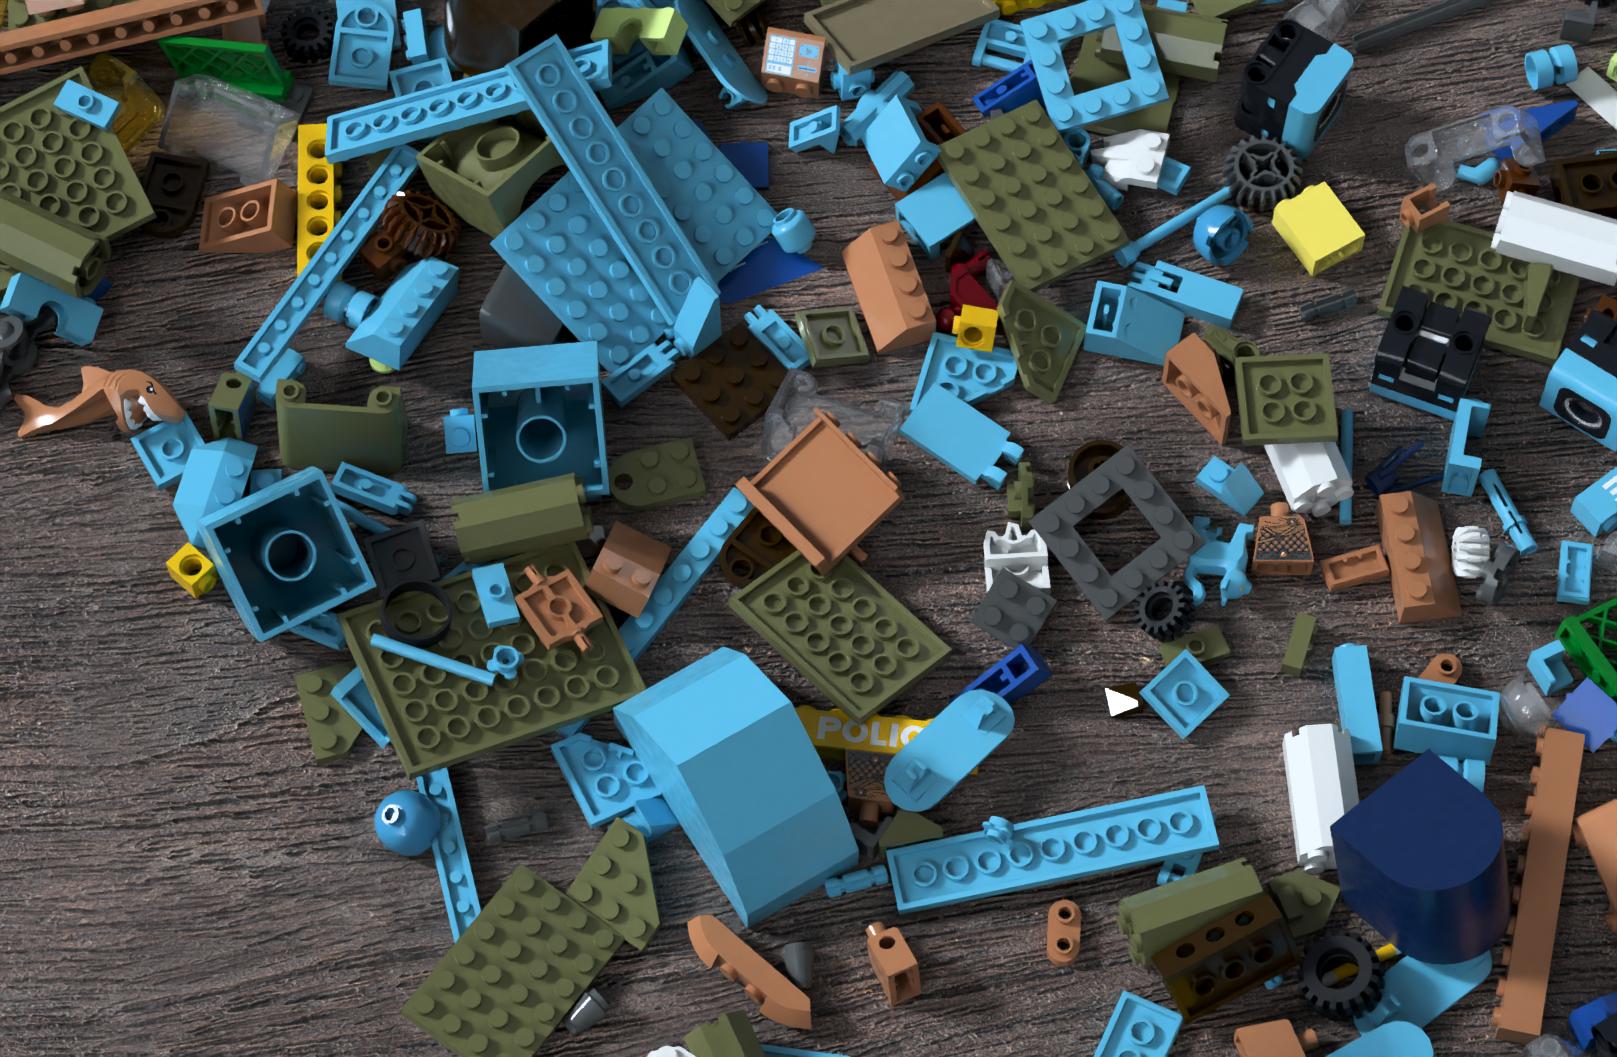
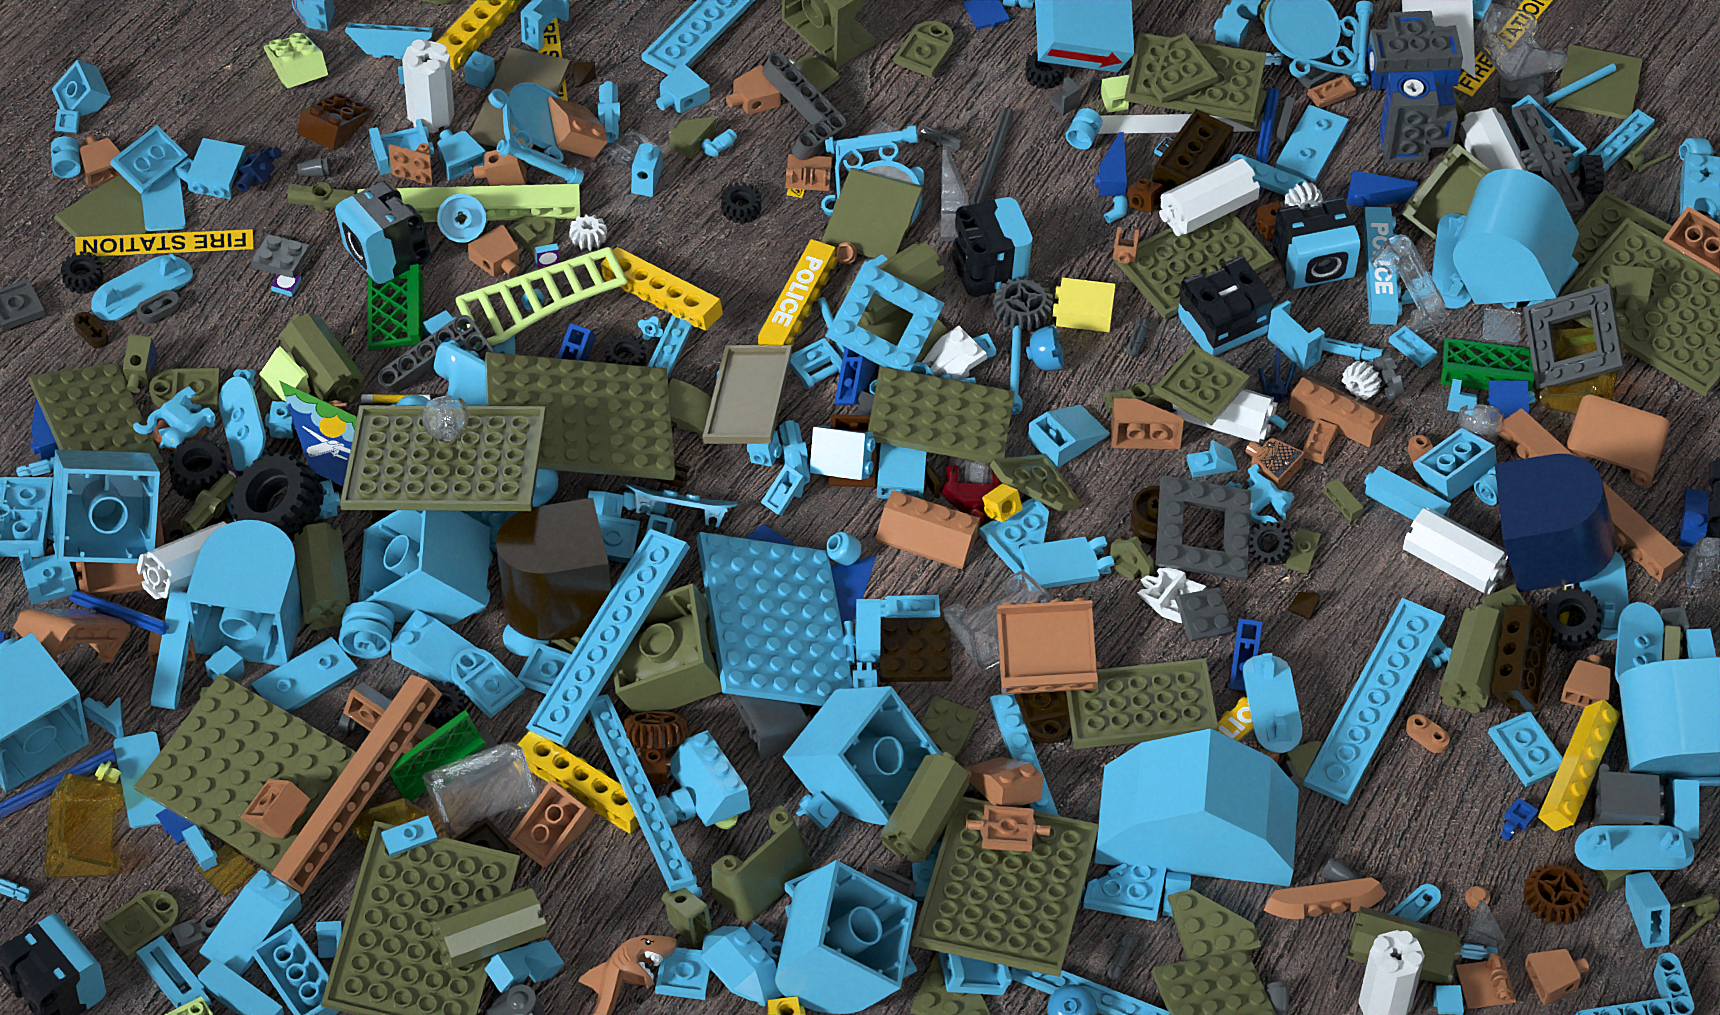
camera: 55 degrees left, 10 degrees down
medium azure bar [370,633,496,686] -> none
black tyre [381,578,452,649] -> none
medium azure piece [401,8,431,65] -> none
medium azure plate [472,563,520,628] -> none
medium azure plate [487,645,524,680] -> none
medium azure plate [504,34,721,326] -> none
yellowish green arch [590,7,688,55] -> none
nougat slope [761,27,827,99] -> none
olive tile [795,306,871,368] -> none
medium azure axle [824,865,888,898] -> none
nougat torso [866,922,922,1006] -> none
medium azure plate [982,816,1014,845] -> none
medium azure hinge [1126,260,1244,330] -> none
medium azure plate [1139,649,1230,740] -> none
clear windscreen [1405,106,1546,196] -> none
olive slope [1523,263,1553,332] -> none

